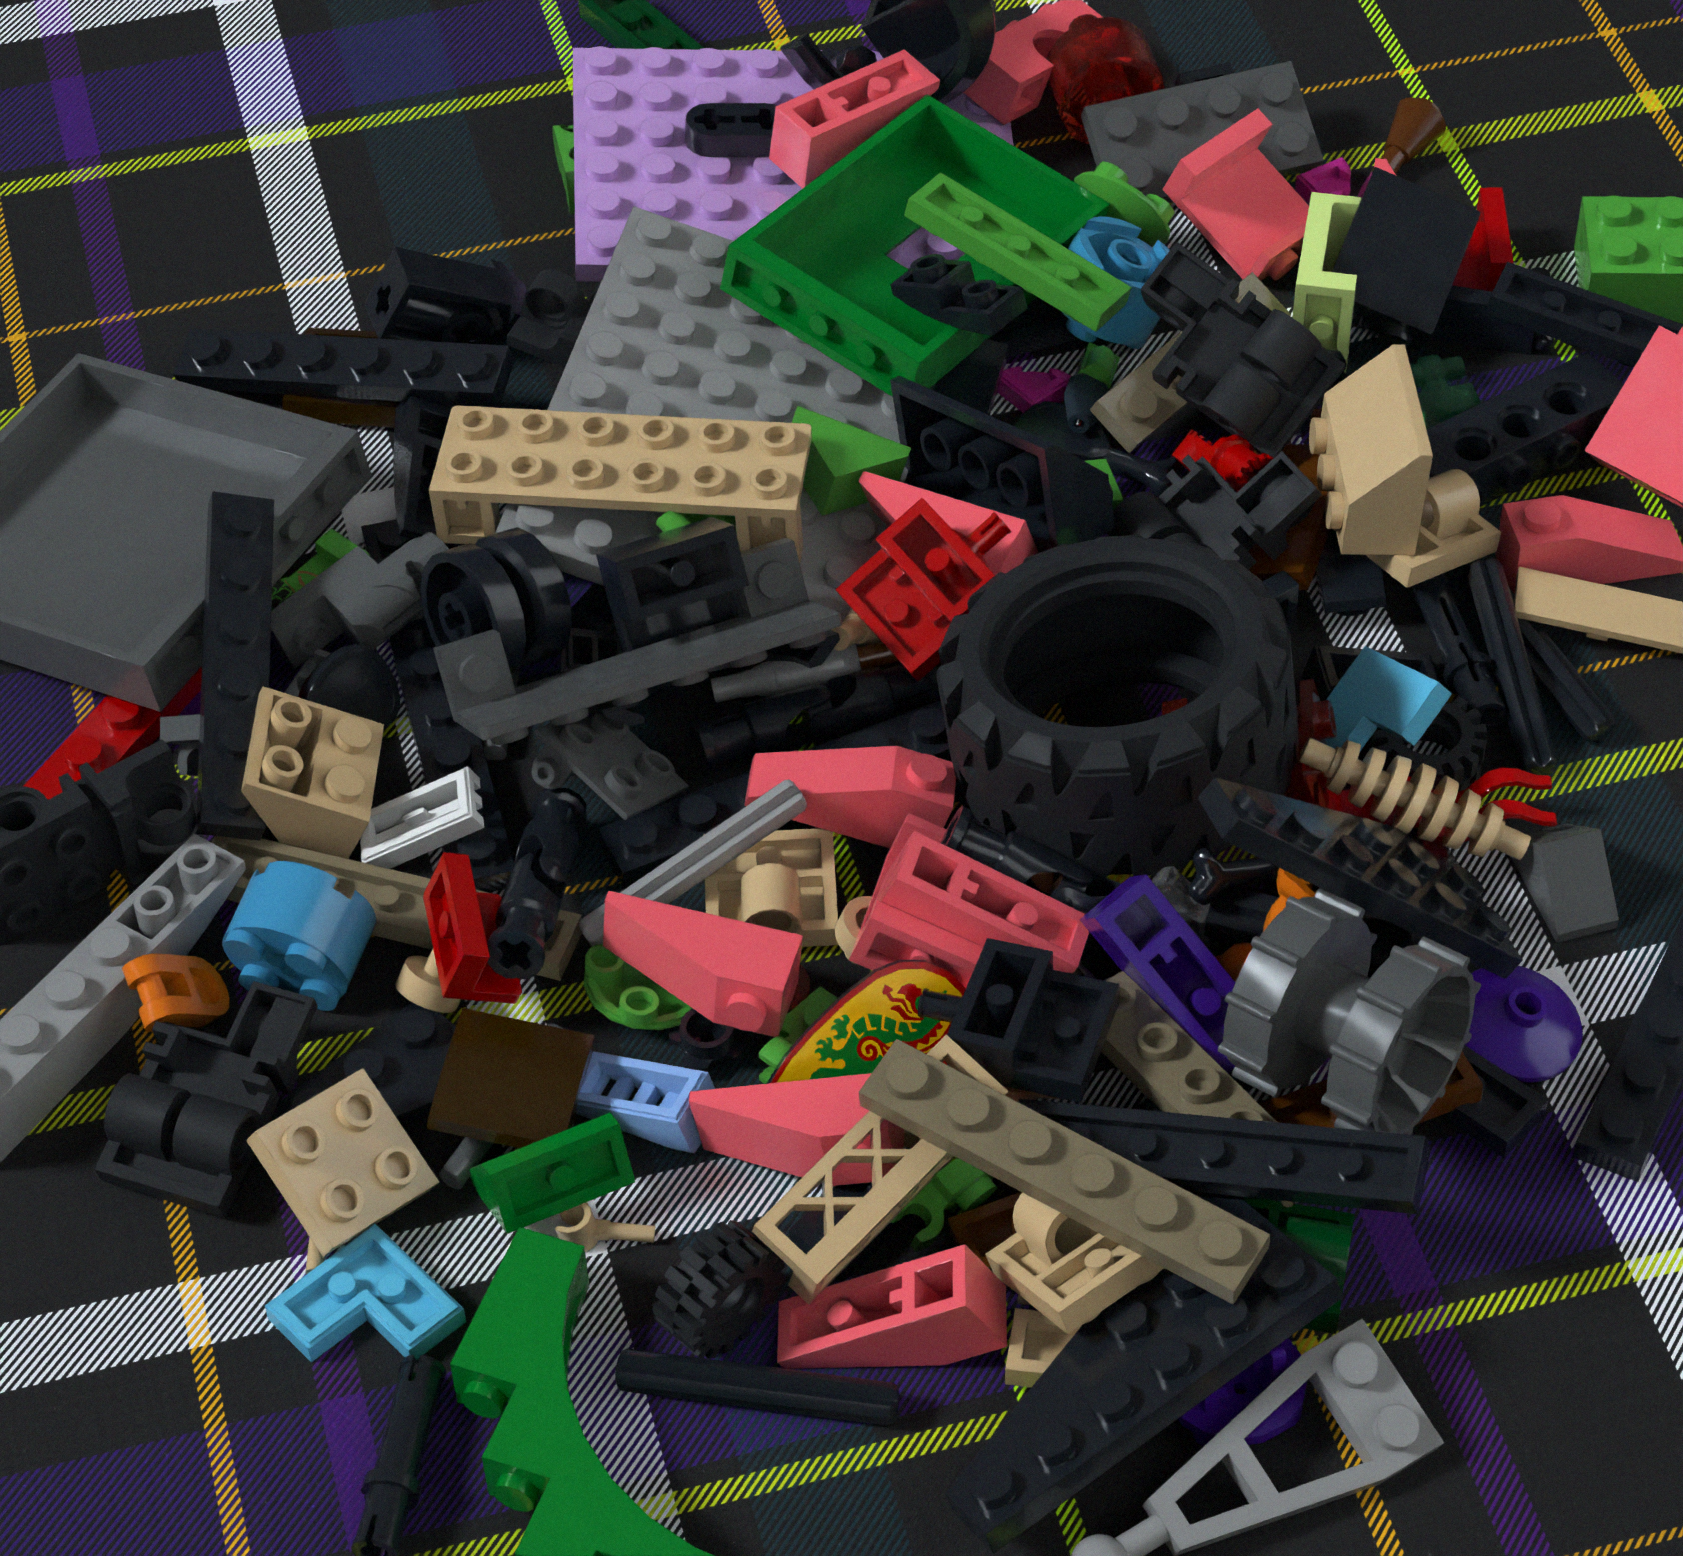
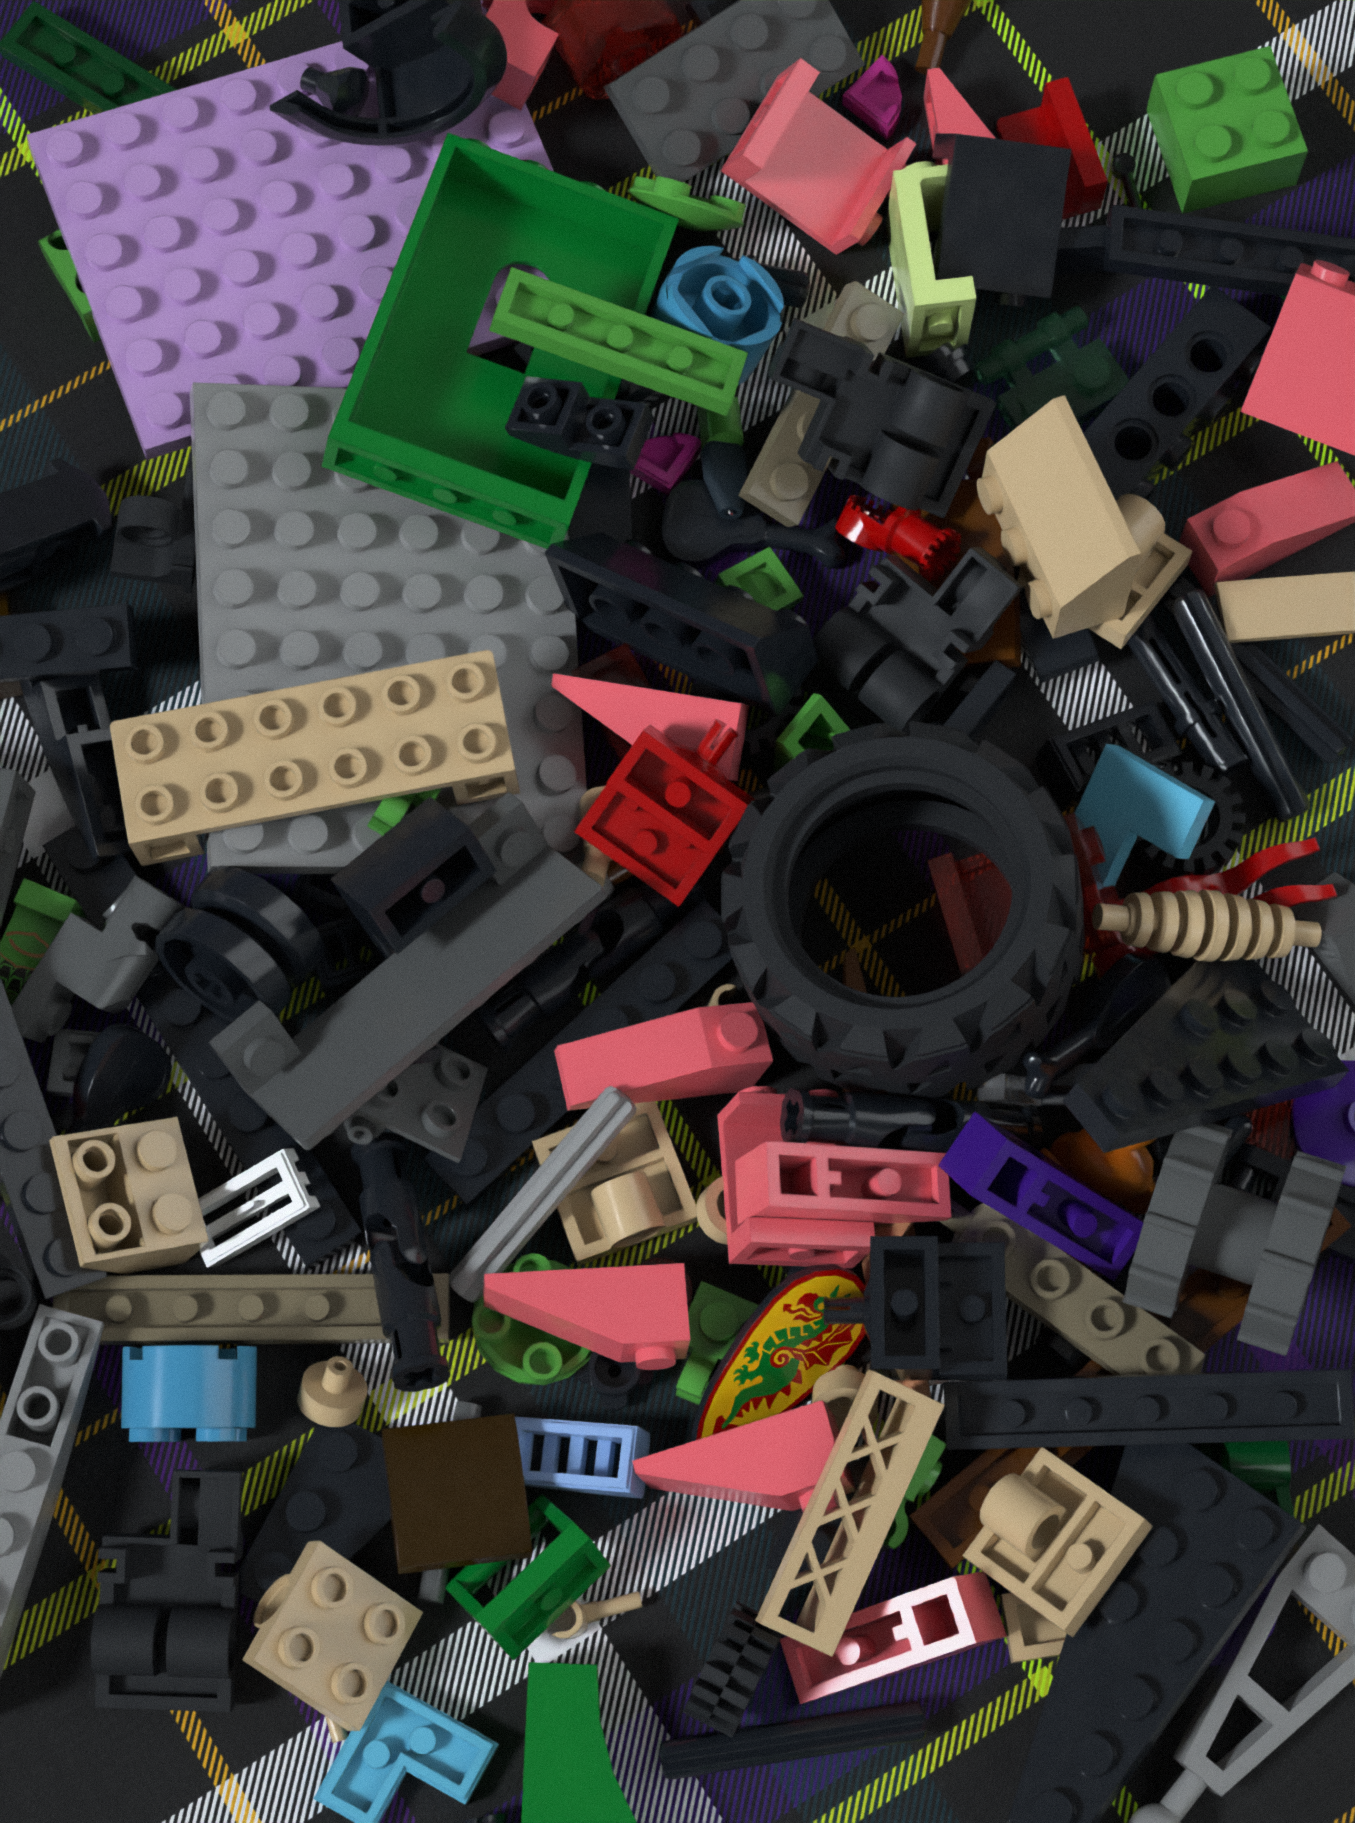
camera: 20 degrees left, 25 degrees up
orange plate [122,953,230,1032] -> none
red panel [423,852,522,1004] -> none
black beam [685,103,777,157] -> none
coral slope [769,50,940,189] -> none
bright green slope [792,406,911,516] -> none
dark tan plate [859,1039,1270,1304] -> none

